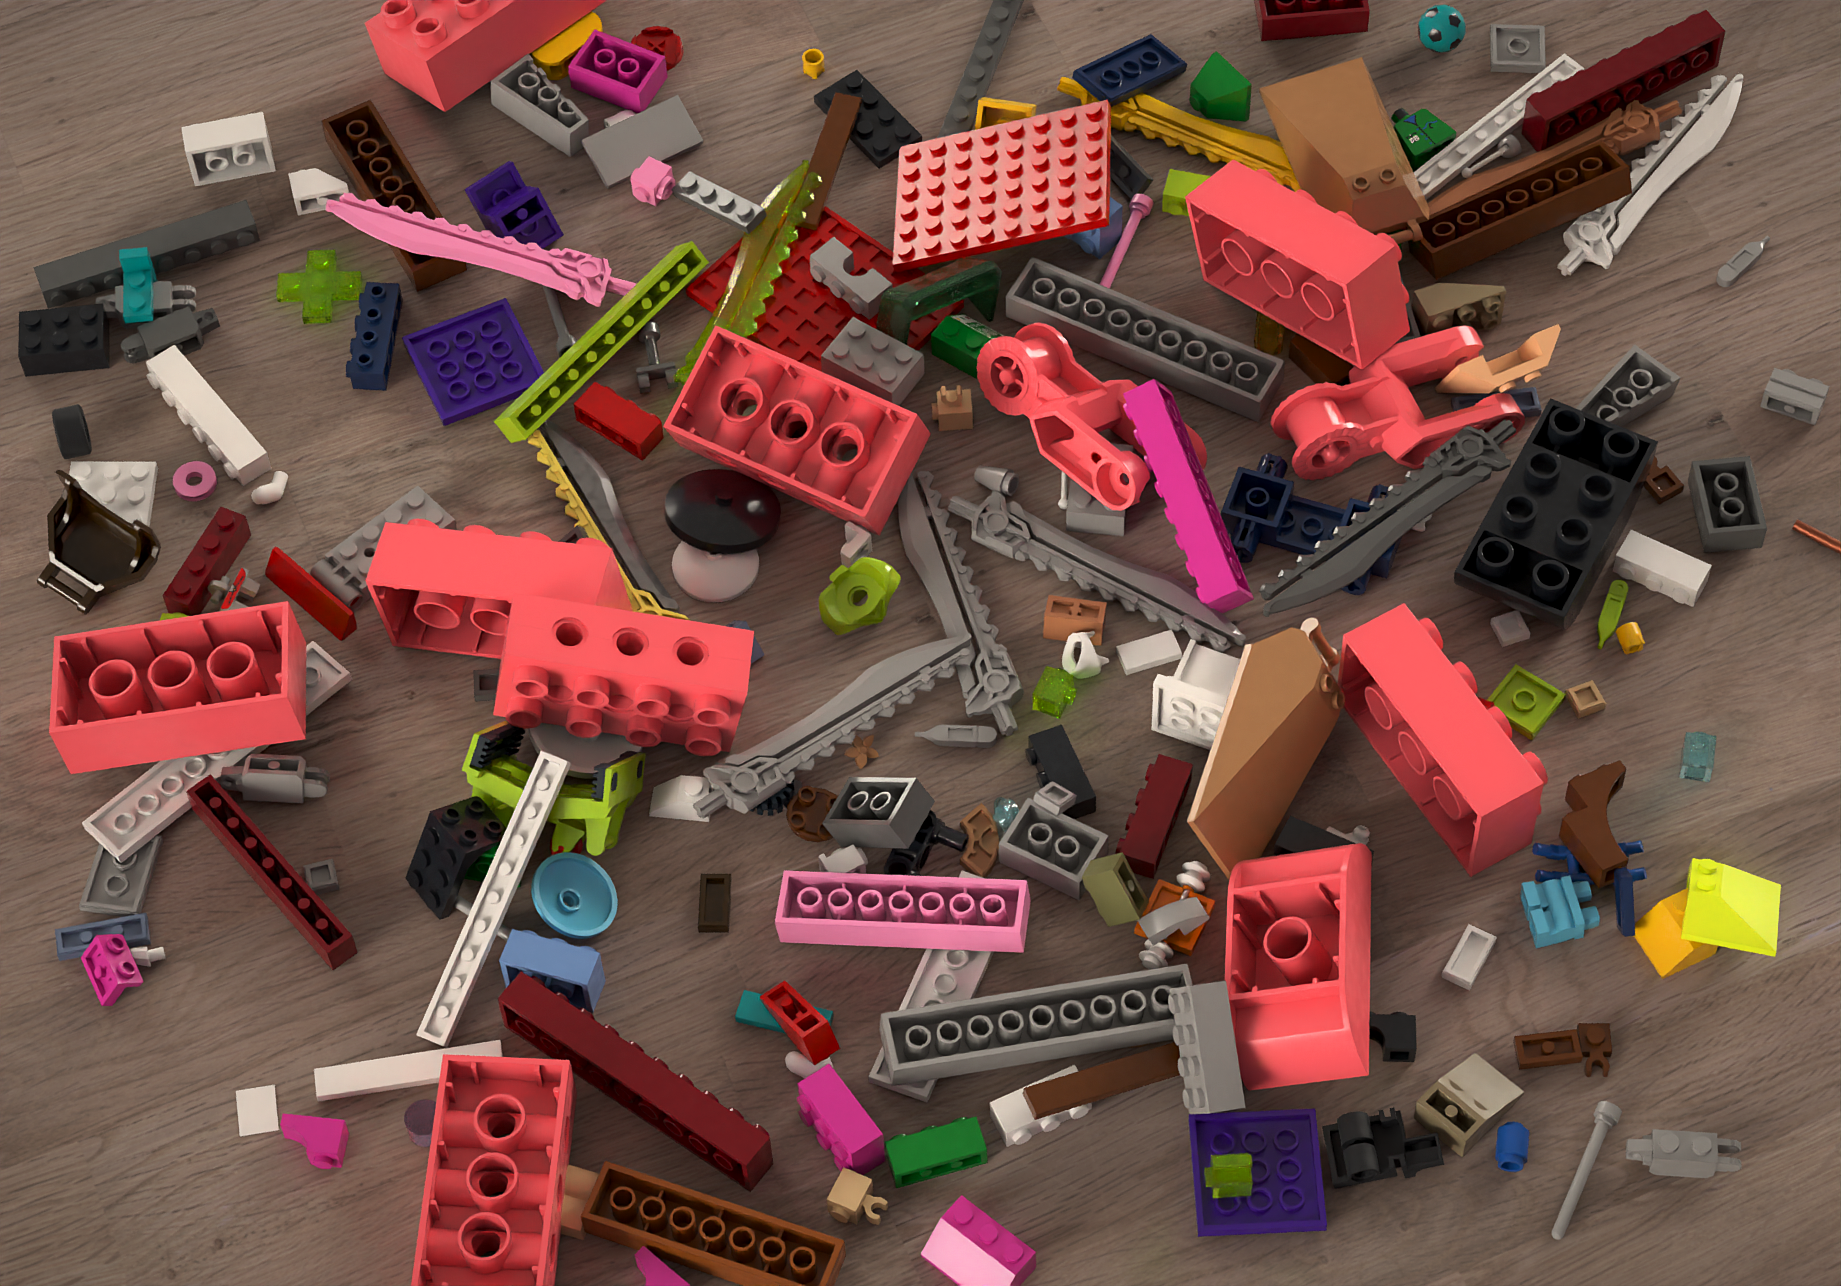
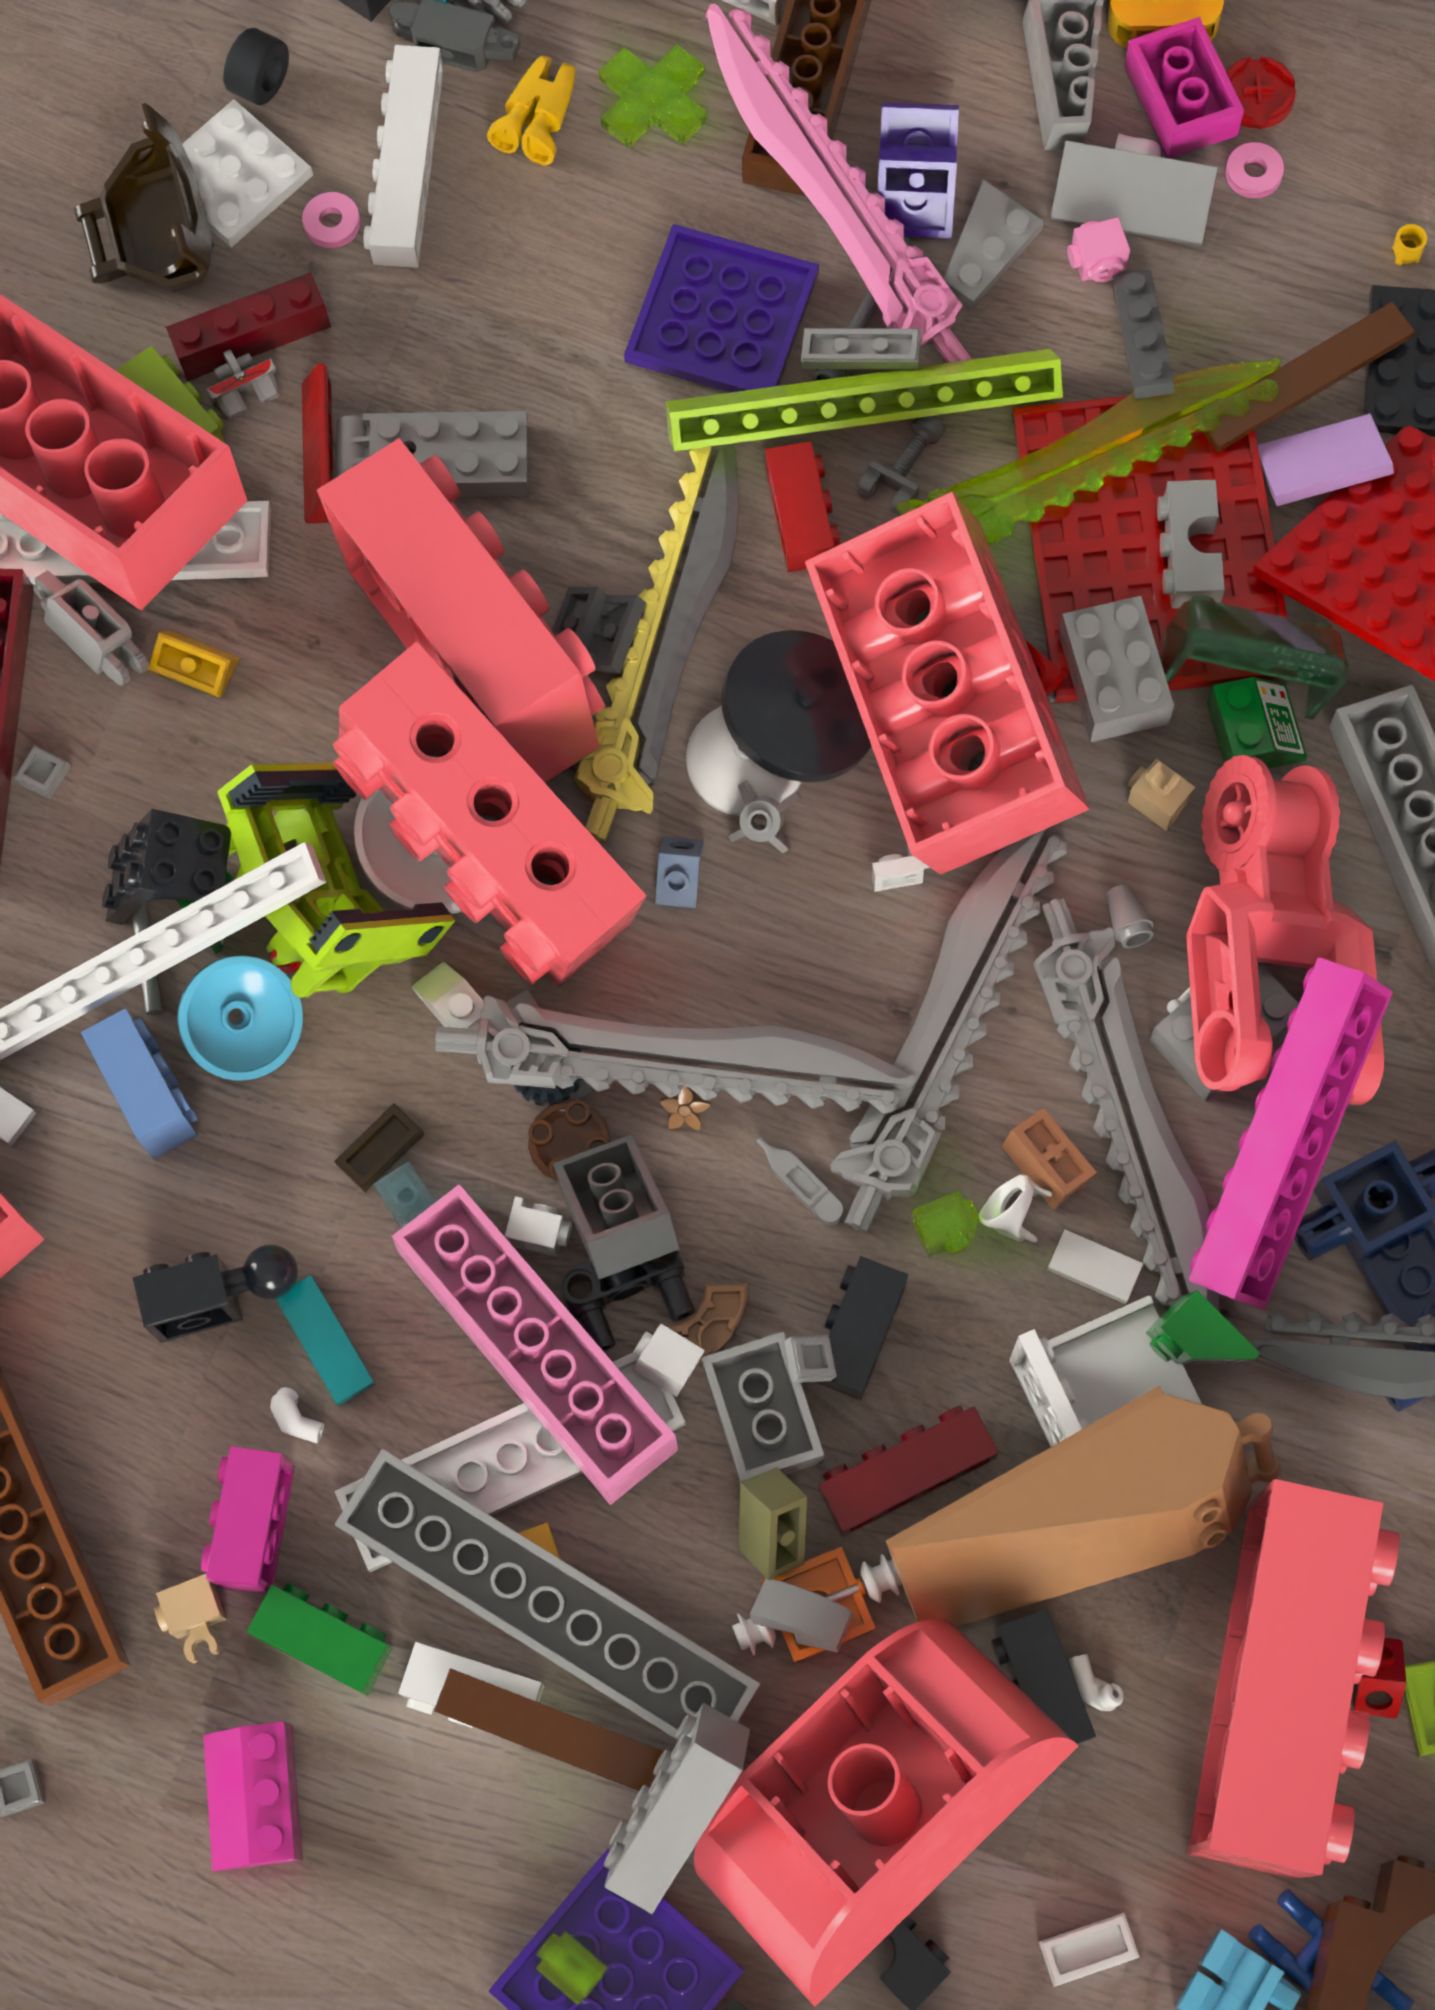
camera: 45 degrees right, 15 degrees up
white arm [251,471,288,504] -> none
dark blue brick [346,282,403,391] -> none
dark red brick [497,971,773,1192] -> none
red slope [759,980,840,1065] -> none
lime piece [819,557,901,635] -> none
clear light blue hat [993,797,1019,833] -> none
none -> black brick [132,1245,298,1343]
none -> yellow slope [148,630,240,698]
none -> clear light blue brick [373,1161,435,1229]
none -> yellow piece [487,55,576,165]
none -> white brick [633,1323,705,1397]
none -> light grey brick [728,780,801,854]
none -> light grey tile [801,328,922,370]
none -> light grey wing [944,179,1044,309]
none -> green slope [1146,1290,1260,1364]
none -> bright pink piece [1225,142,1284,199]
none -> lavender tile [1258,414,1394,506]

